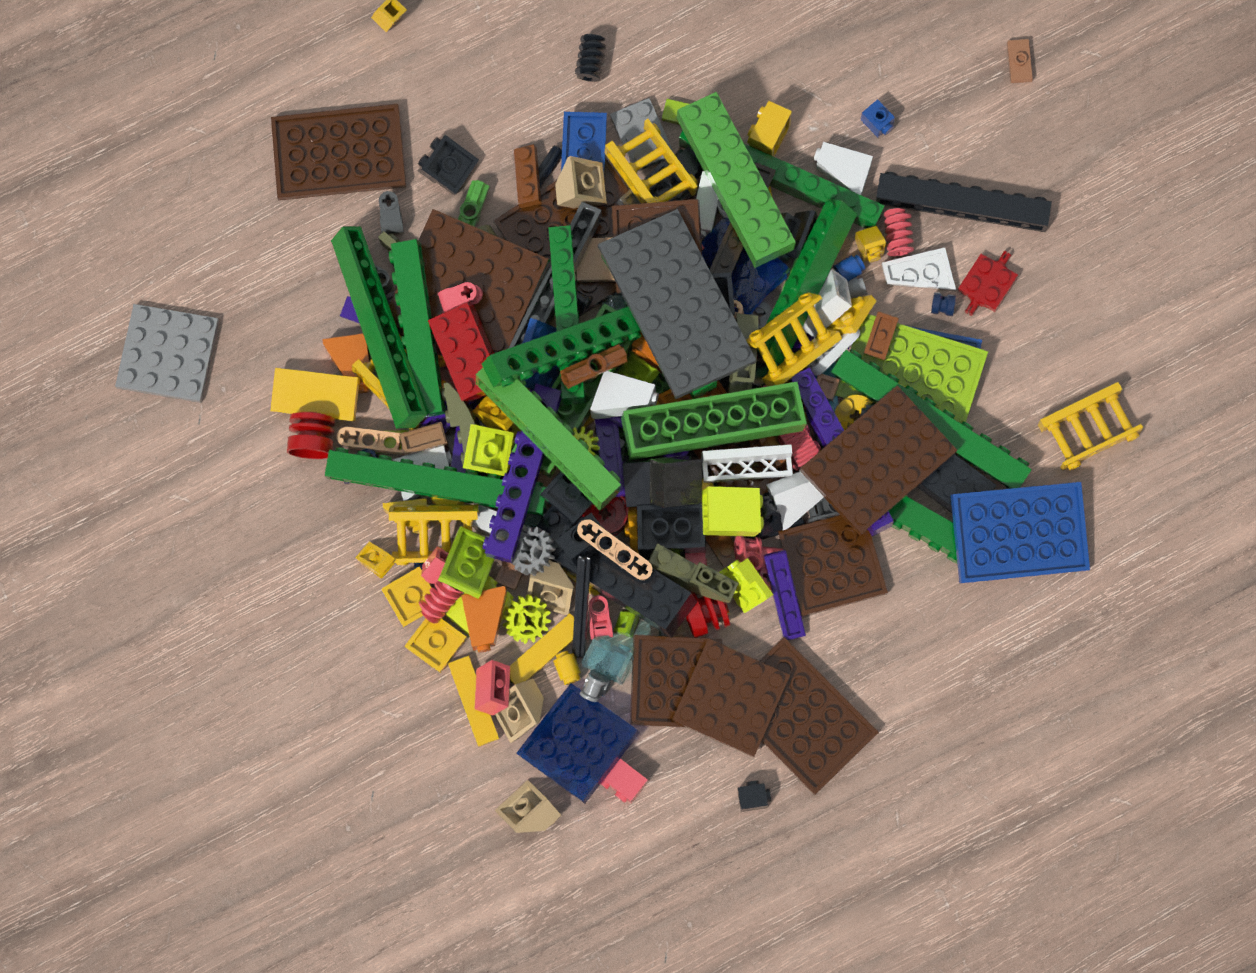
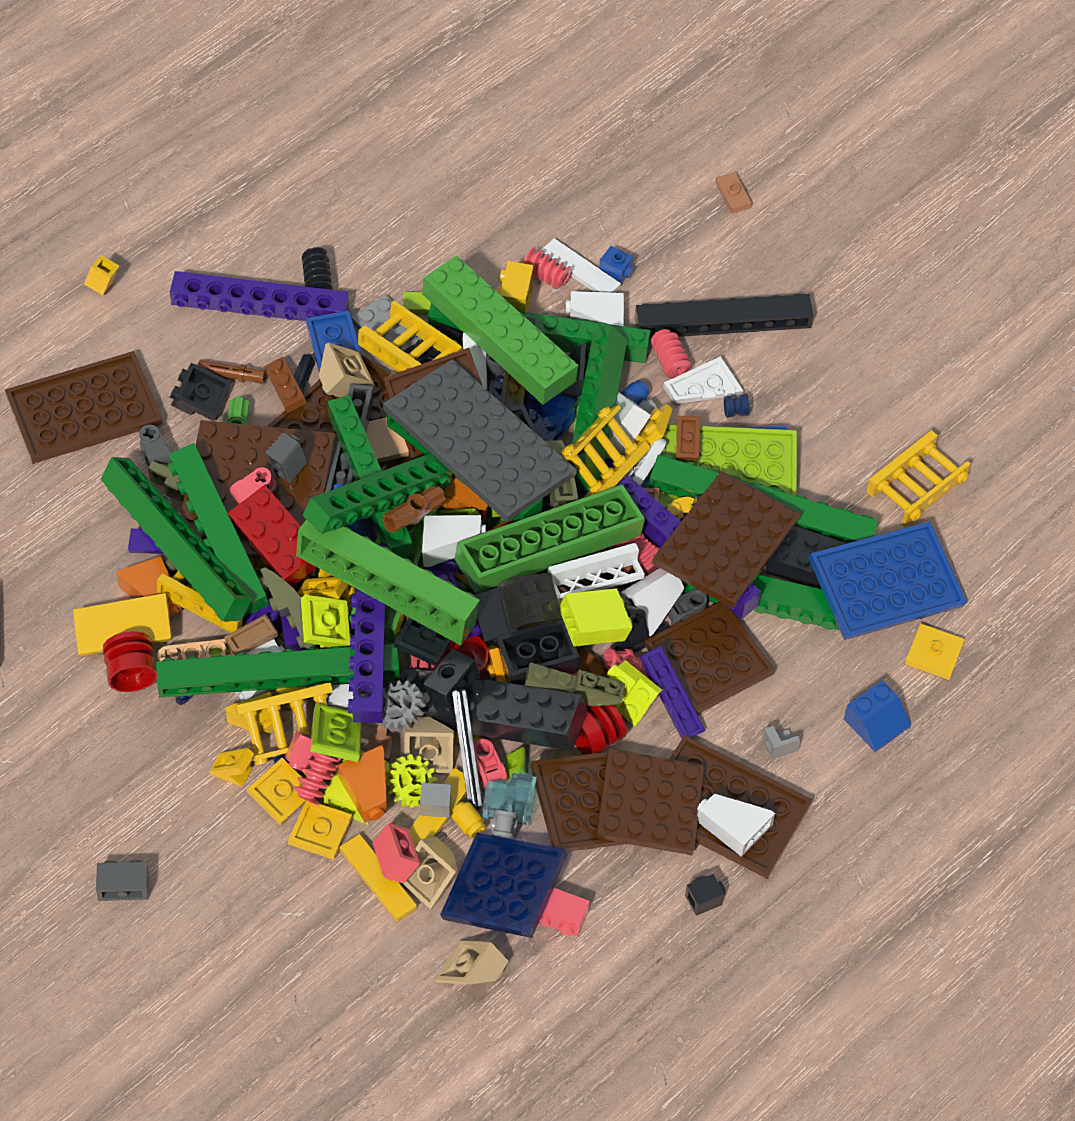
camera: 25 degrees left, 20 degrees down
light nougat beam [577,519,652,580] -> none
yellow slope [855,226,886,262] -> none
red plate [958,251,1018,316] -> none
none -> dark grey brick [96,860,149,901]
none -> dark purple brick [170,271,349,321]
none -> dark orange pin [198,359,266,384]
none -> dark grey brick [266,433,307,483]
none -> light grey panel [420,783,451,818]
none -> coral piece [523,247,572,289]
none -> white tile [542,238,621,293]
none -> white slope [697,794,775,857]
none -> light grey panel [762,726,801,760]
none -> blue slope [844,680,911,752]
none -> yellow plate [905,623,965,680]

